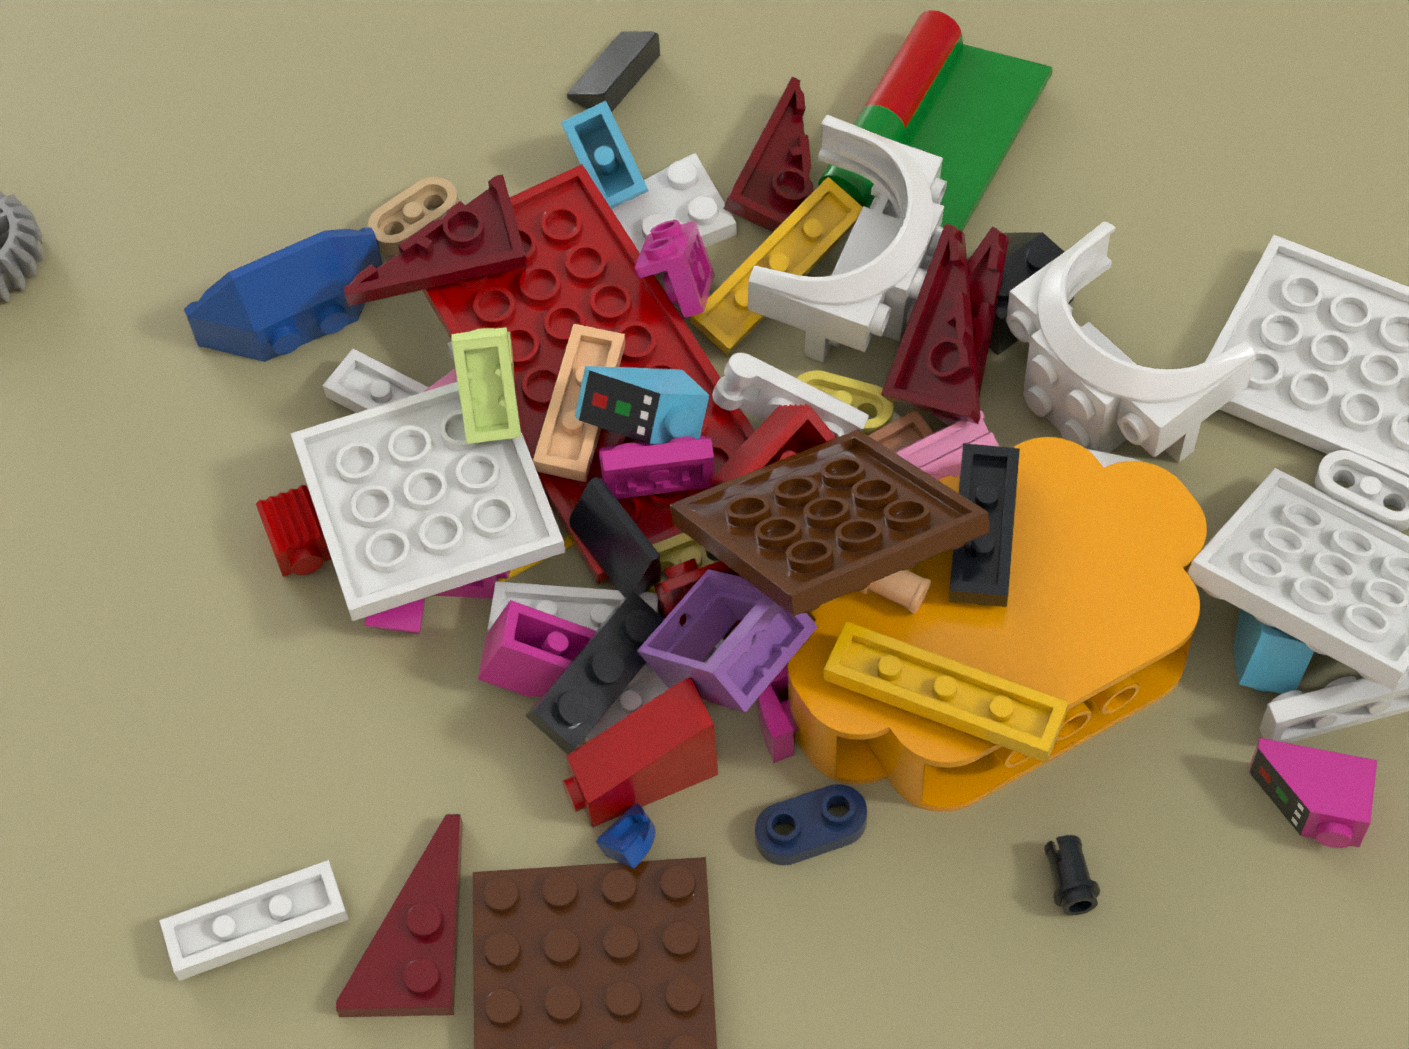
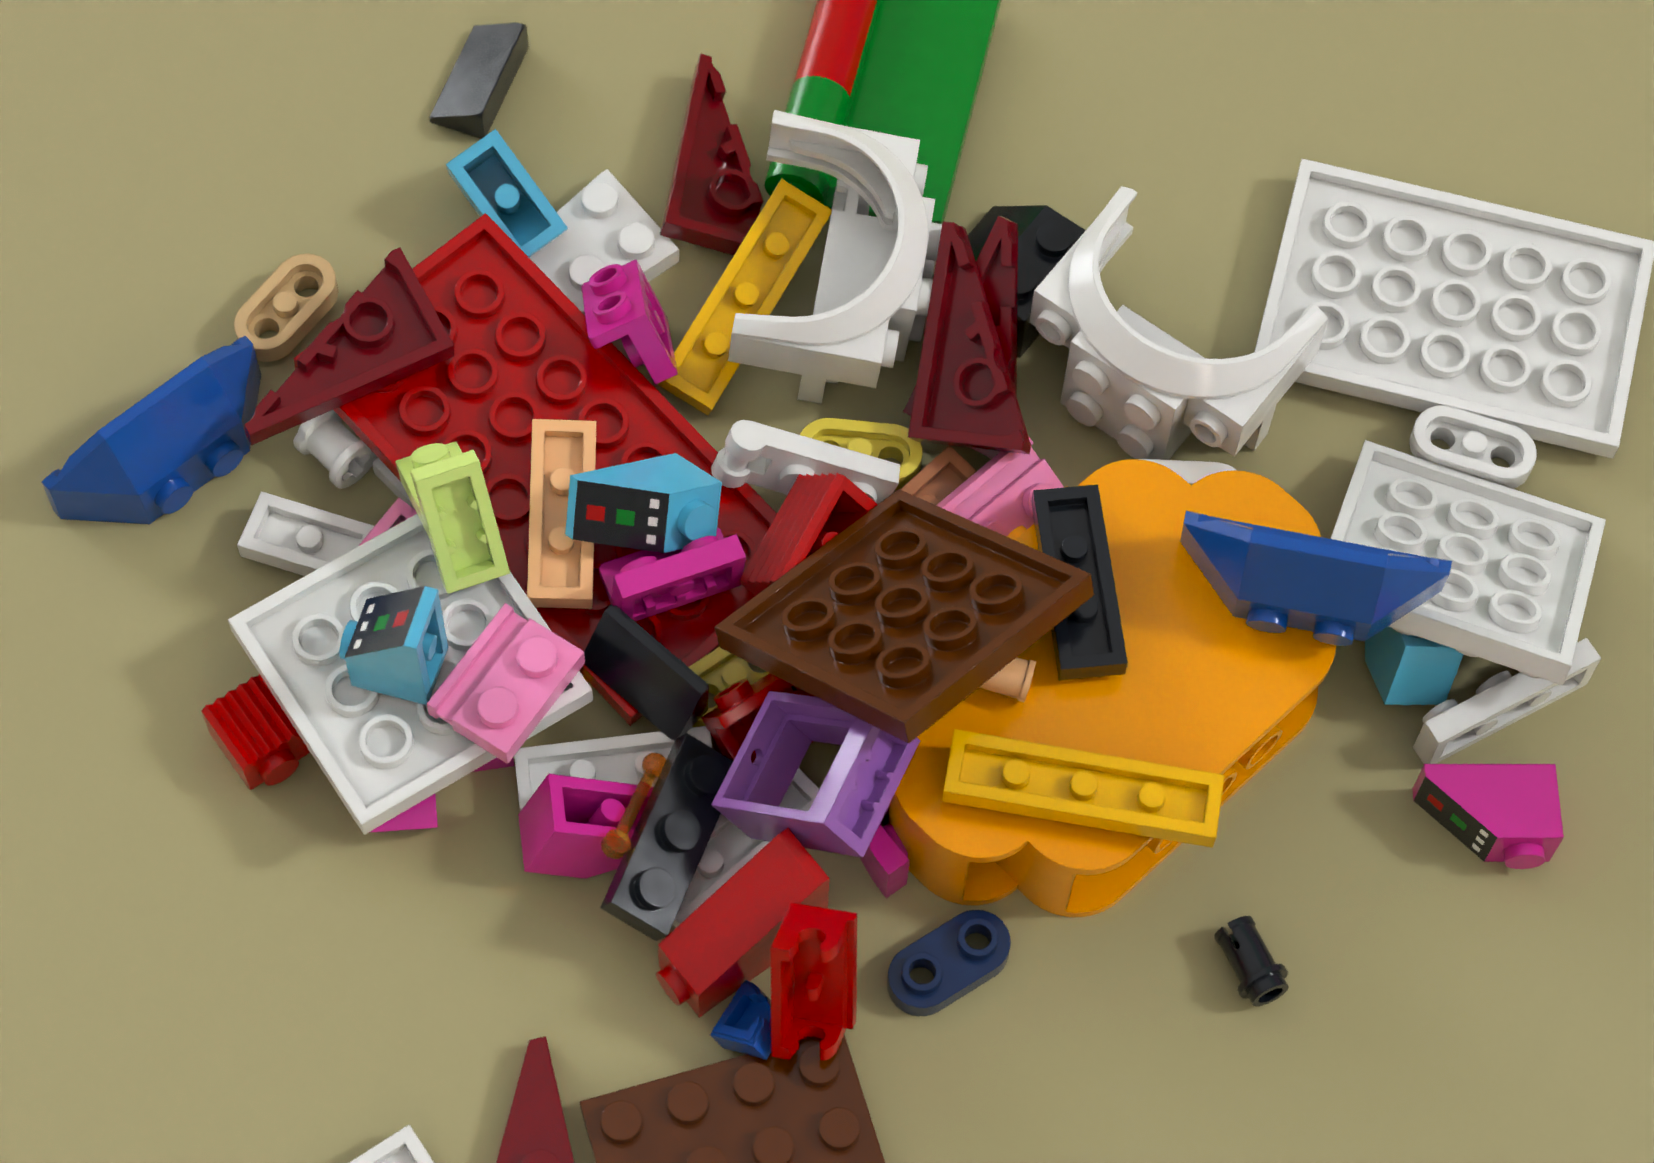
camera: 20 degrees left, 5 degrees up
none -> white bush [293,410,376,489]
none -> medium azure slope [339,586,448,705]
none -> bright pink plate [427,603,585,764]
none -> clear orange hinge [601,752,666,859]
none -> red hinge [771,903,857,1061]
none -> blue wedge [1180,511,1452,646]

